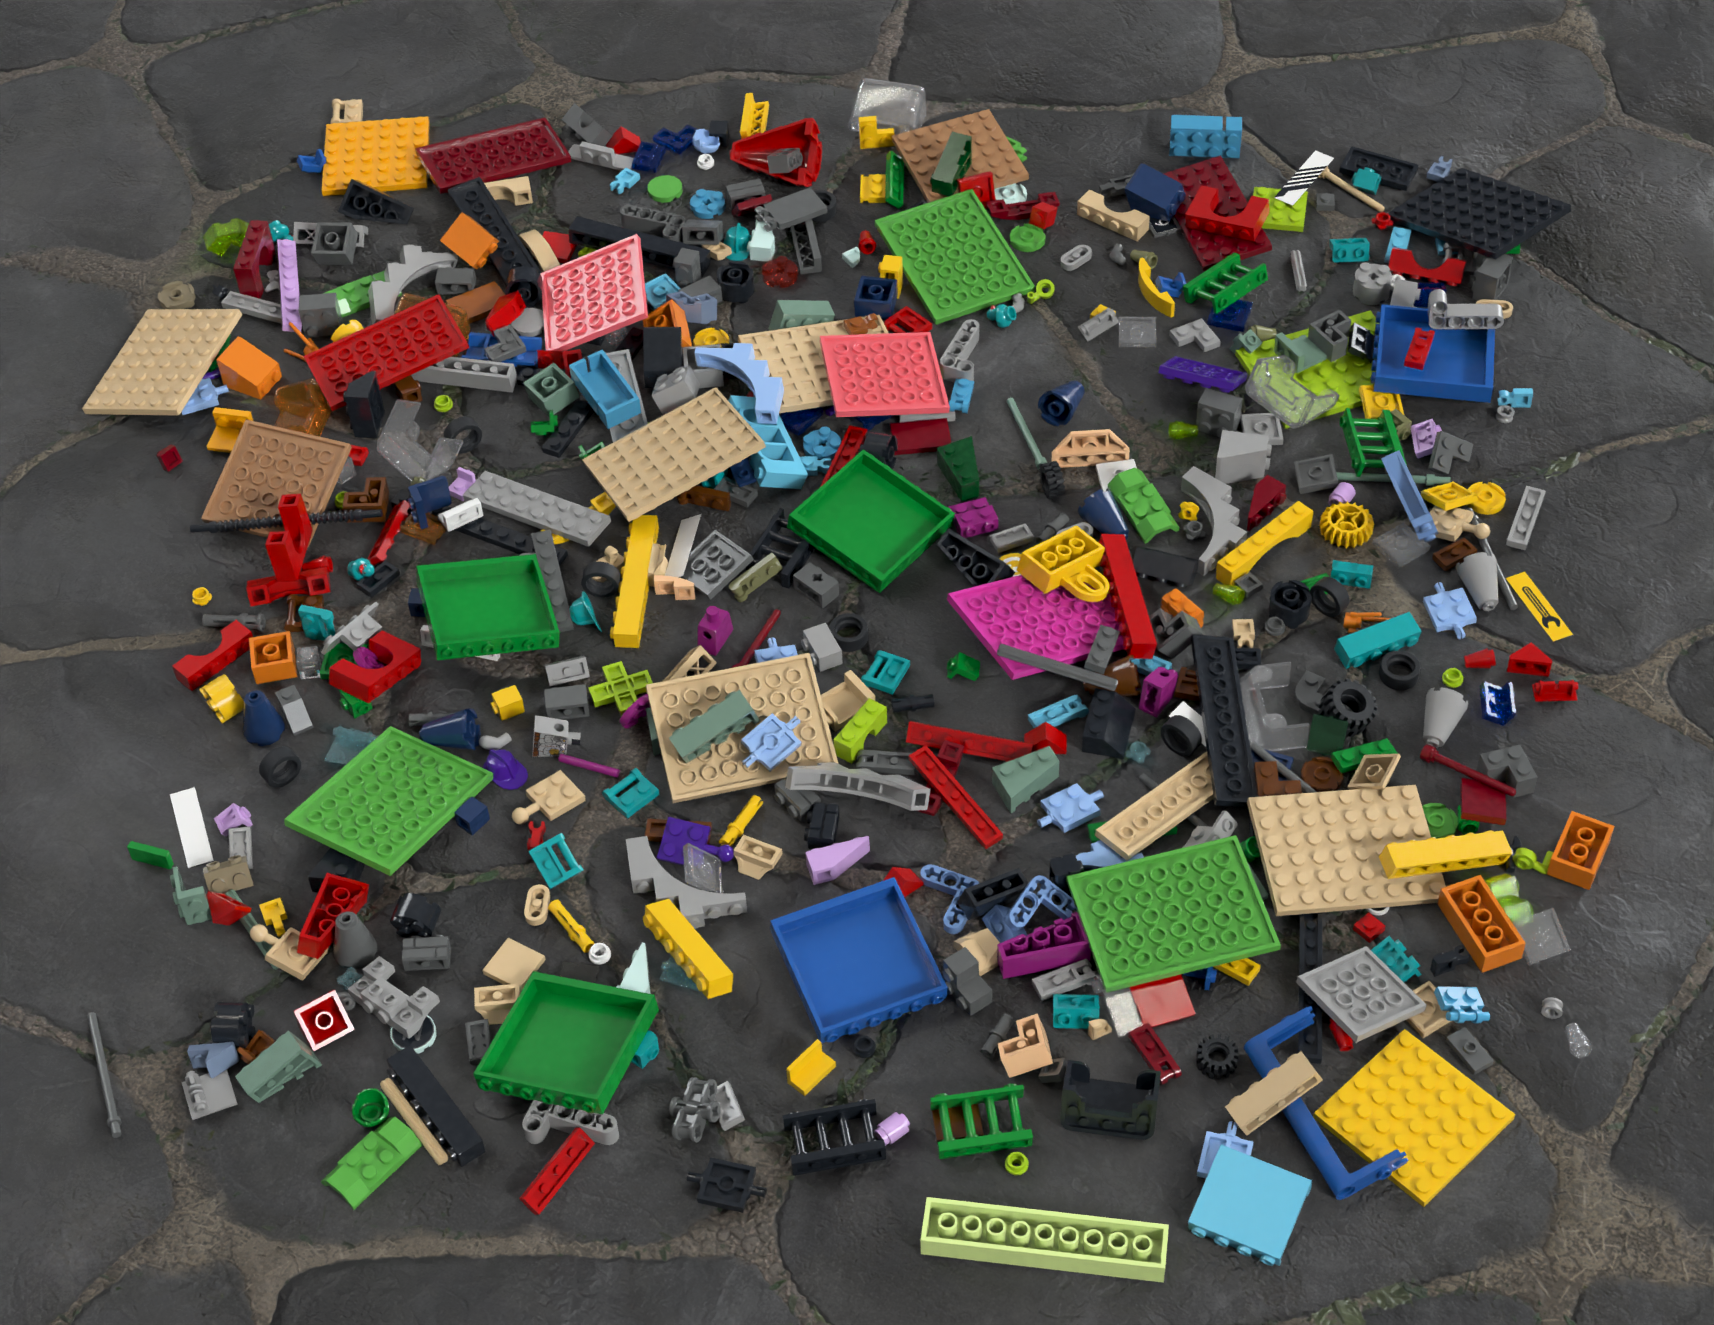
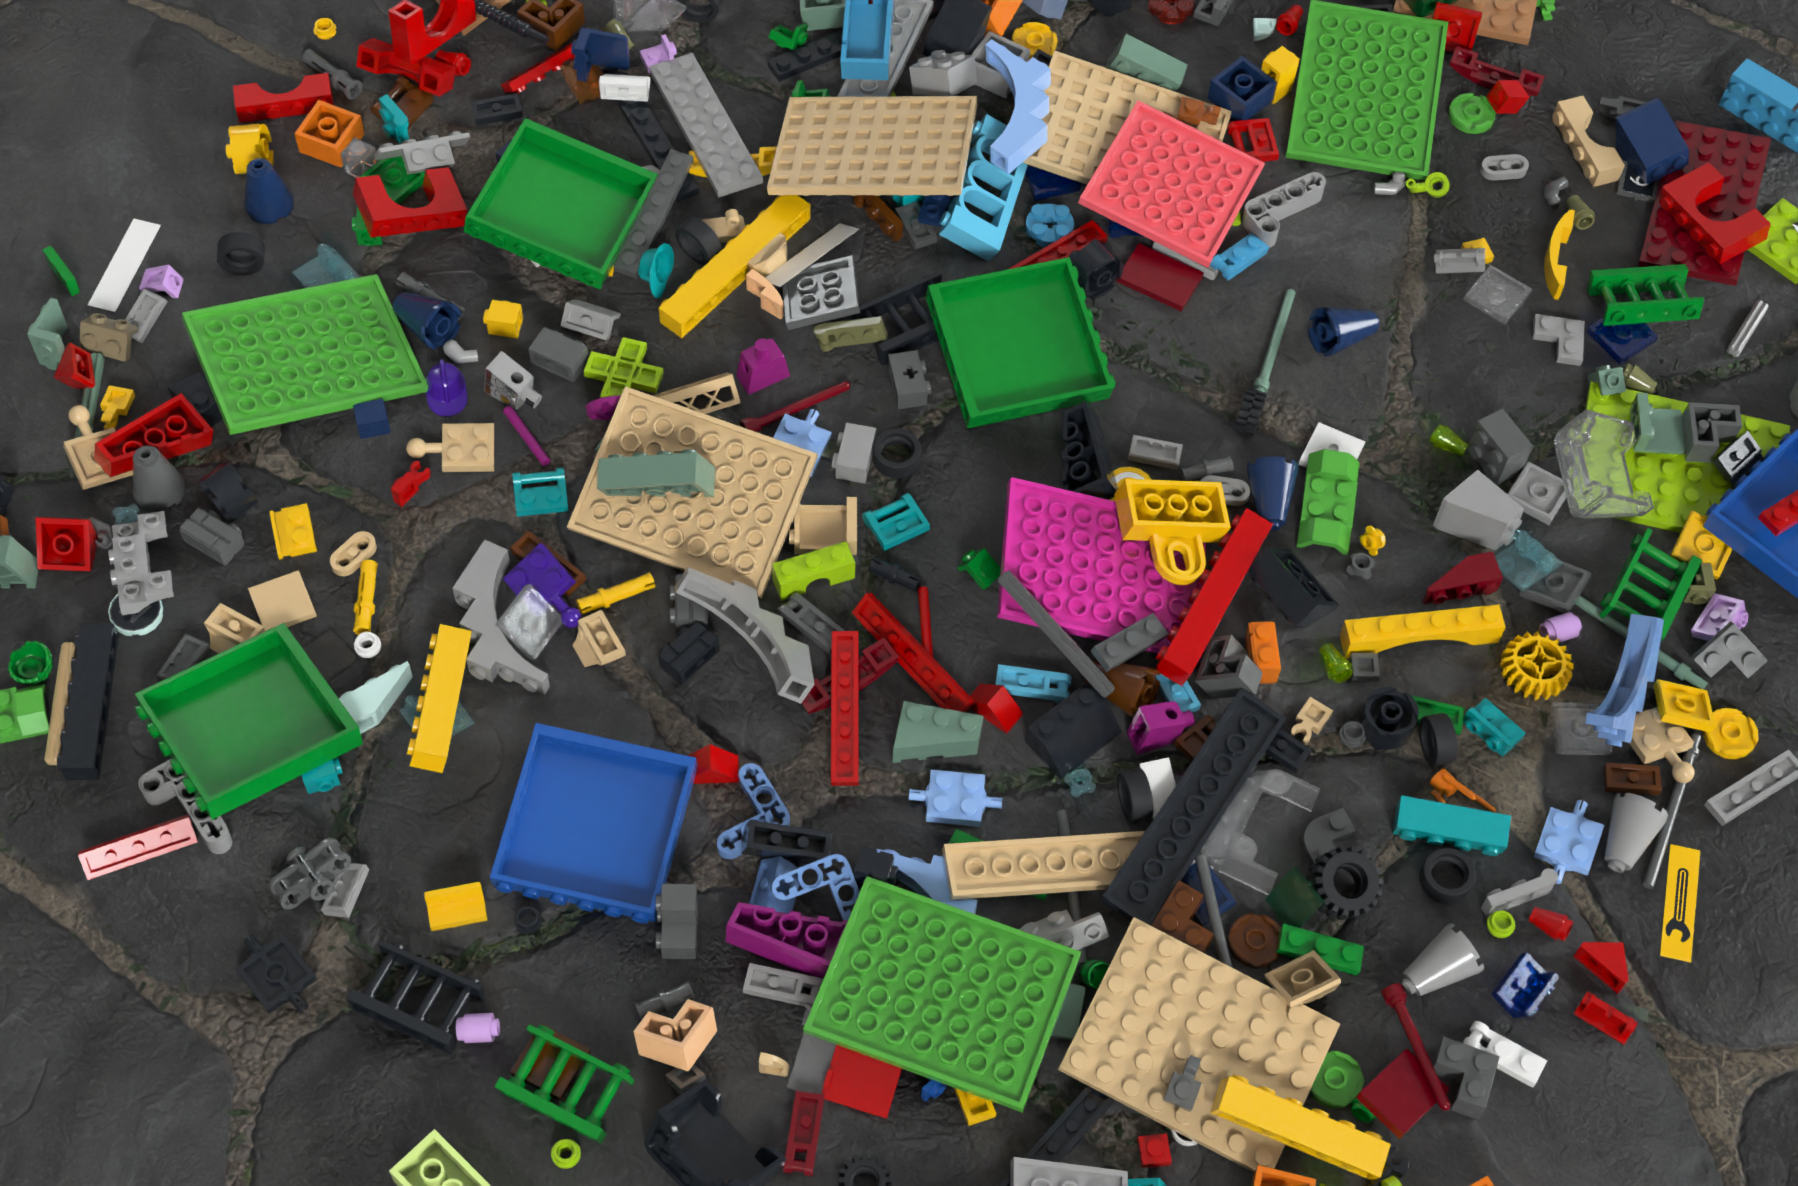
camera: 30 degrees right, 10 degrees up
slope [275,685,313,736] -> none
teal animal [347,558,374,581] -> none
magenta tile [353,647,385,669] -> none
teal plate [528,833,584,890] -> none
light blue plate [741,713,801,771] -> none
medium azure plate [800,456,831,476] -> none
lavender slope [806,836,870,885] -> none
dark green wedge [937,436,979,502] -> none
magenta plate [948,497,998,538] -> none
tan slope [954,928,1000,976] -> none
teal animal [986,304,1016,328] -> none
light aqua tile [994,183,1027,204] -> none
light nougat wedge [1051,429,1130,468] -> none
teal bracket [1053,994,1099,1029] -> none
blue bracket [1155,272,1187,298] -> none
dark purple plate [1158,356,1248,393] -> none
light grey arch [1181,466,1247,576] -> none
none -> yellow plate [269,503,317,560]
none -> red bar [918,587,933,657]
none -> dark grey plate [1163,1055,1202,1112]
none -> white plate [1463,1021,1547,1088]
none -> light grey plate [1481,868,1558,917]
none -> clear light blue hinge [1495,530,1563,592]

